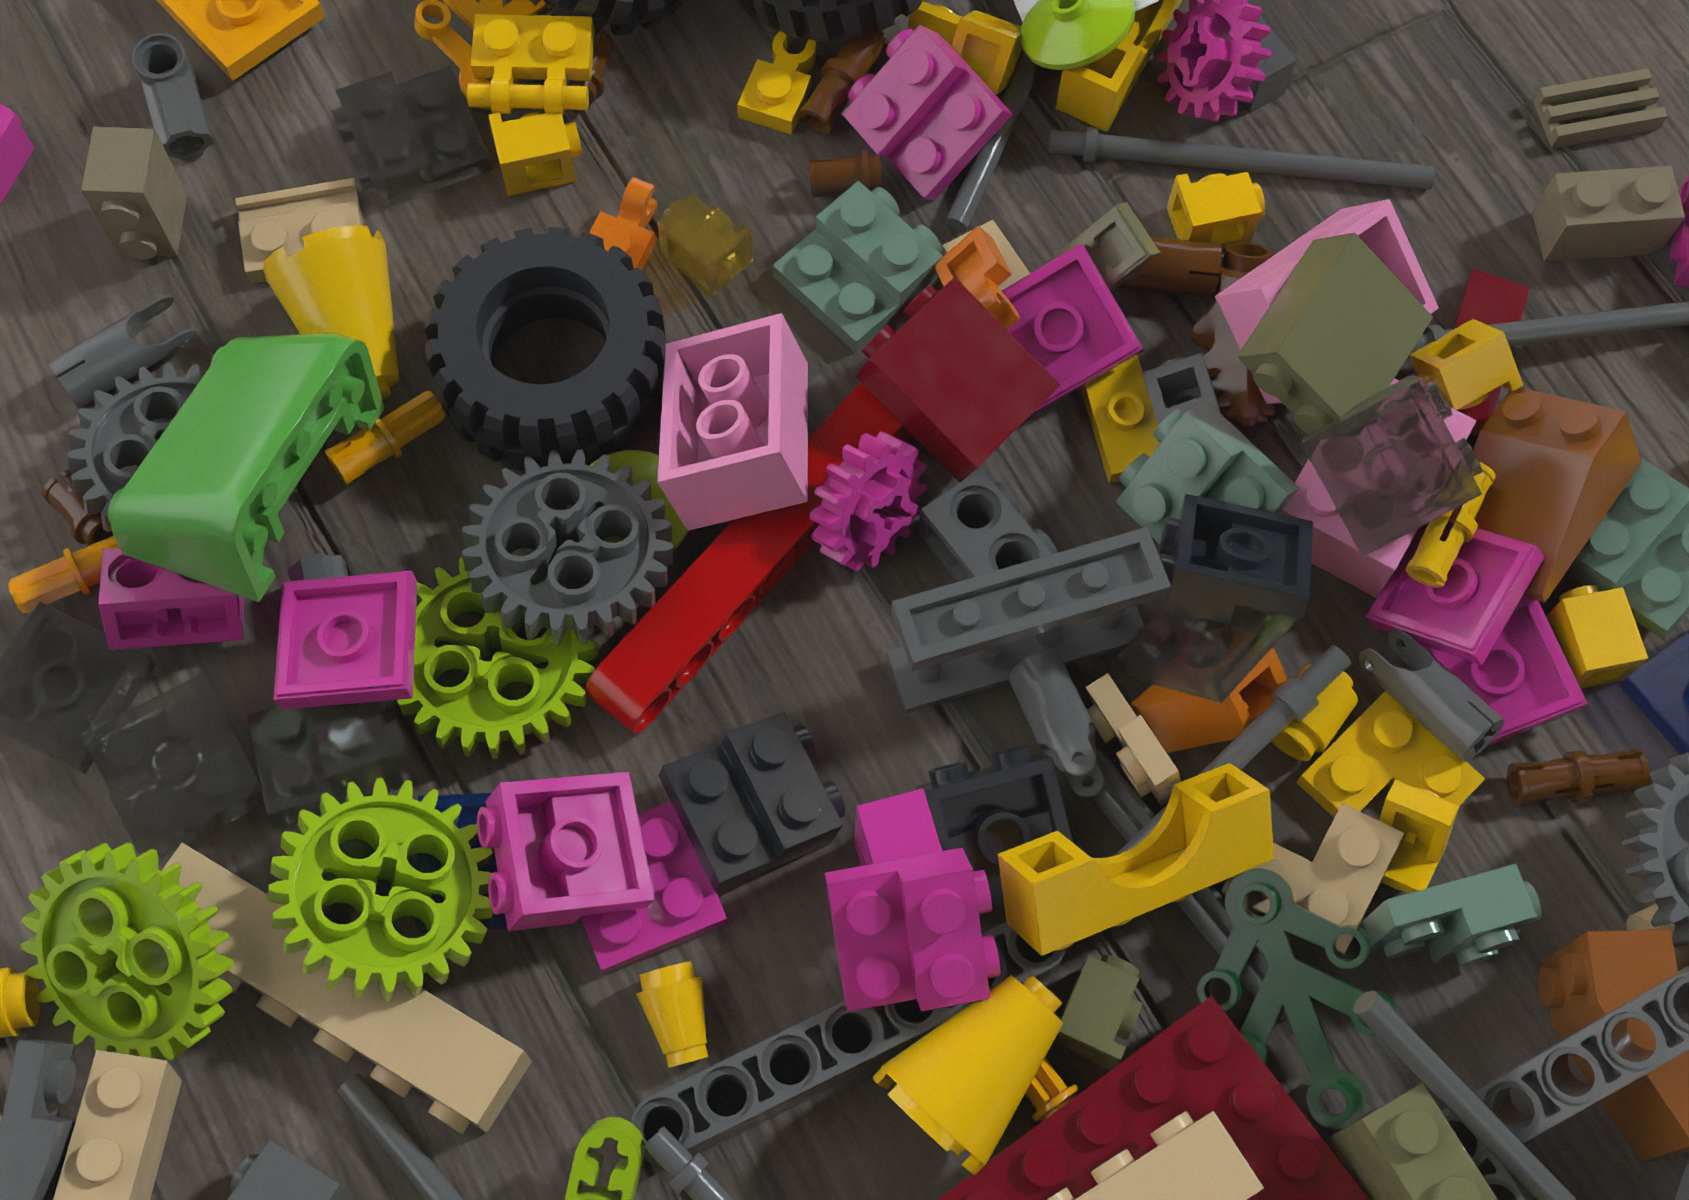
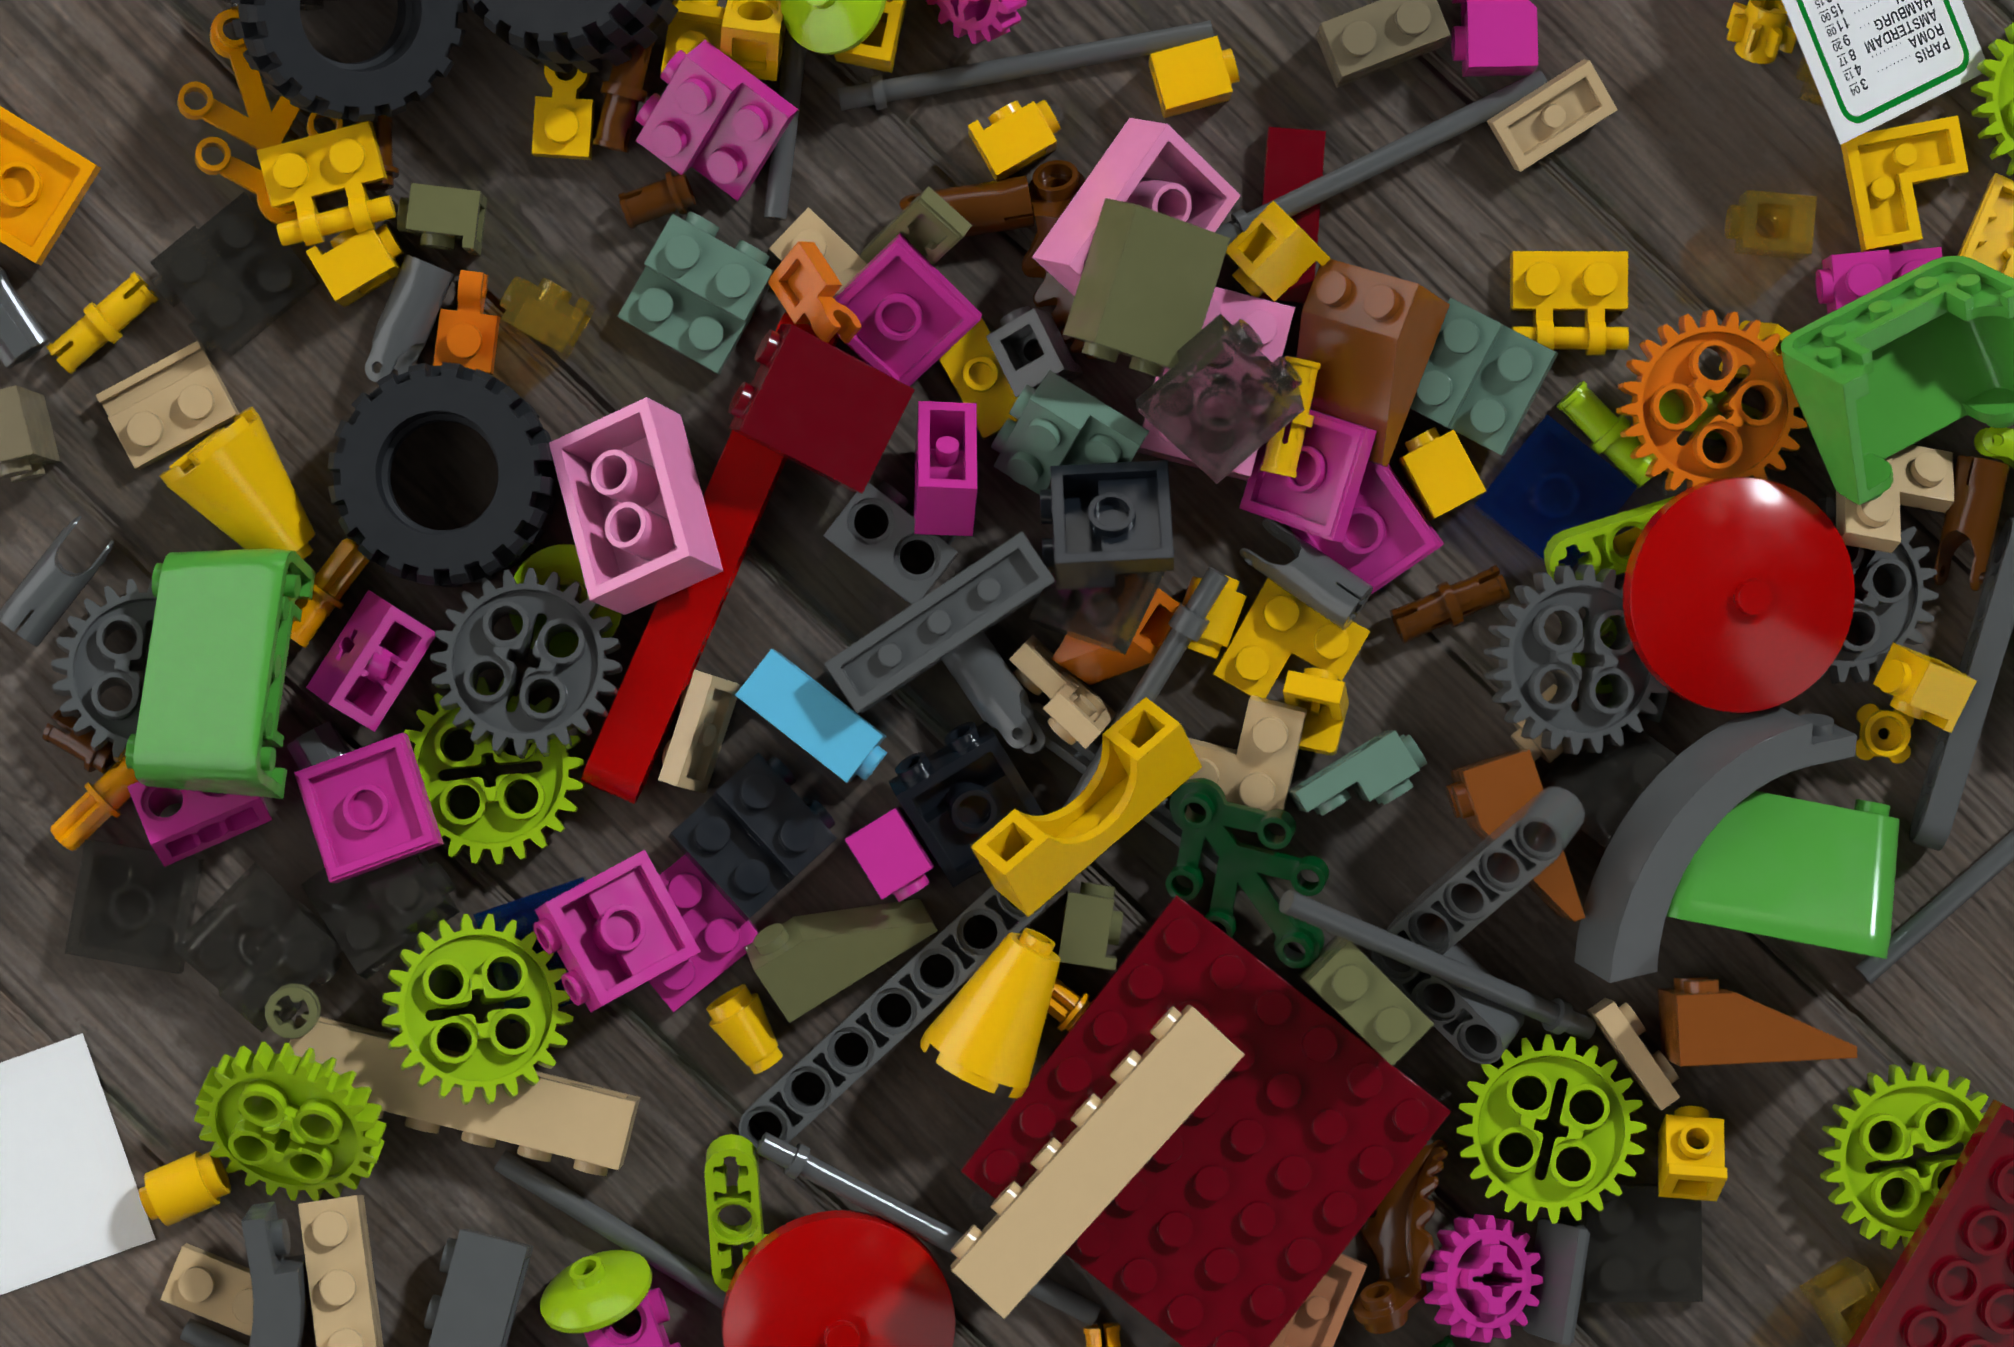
camera: 15 degrees left, 20 degrees up
dark pink gear [810,431,927,571] -> none
dark pink plate [825,847,1001,1012] -> none
none -> yellow pin [46,271,159,374]
none -> olive bush [265,983,321,1039]
none -> dark pink brick [306,590,436,732]
none -> dark grey piece [365,255,454,382]
none -> olive brick [397,183,488,256]
none -> tan plate [658,669,741,794]
none -> medium azure window [736,649,888,783]
none -> olive slope [745,899,938,1023]
none -> dark pink brick [914,401,977,536]
none -> yellow brick [1148,35,1240,118]

